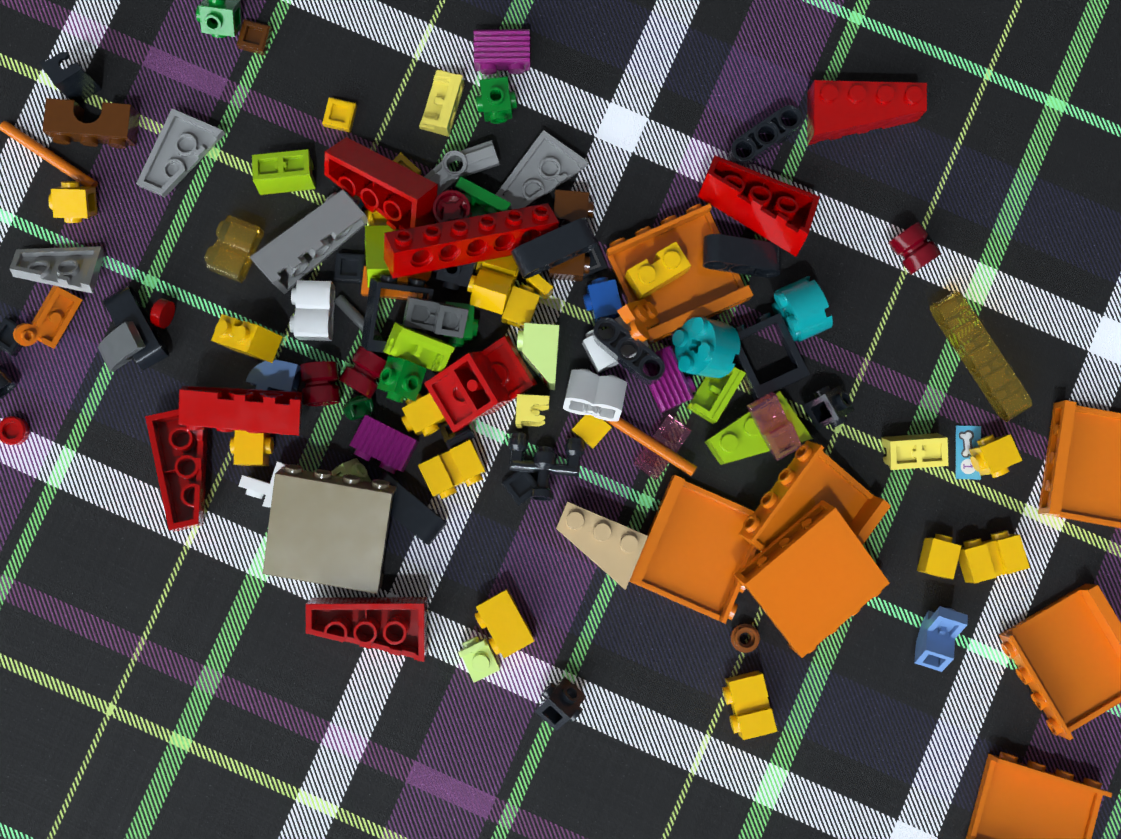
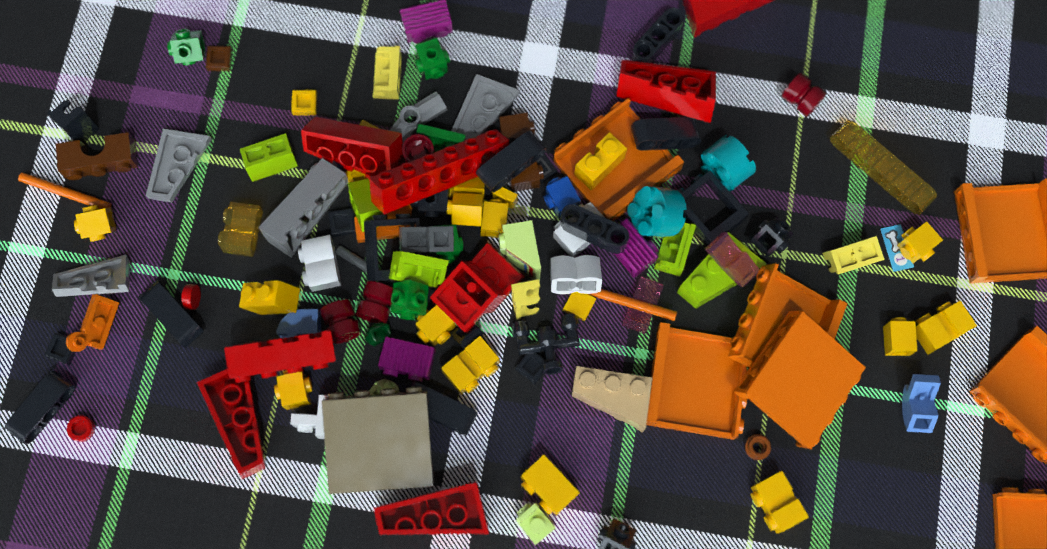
camera: 10 degrees left, 10 degrees down
dark grey slope [98,321,146,372] -> none
orange hinge [617,299,660,342] -> none

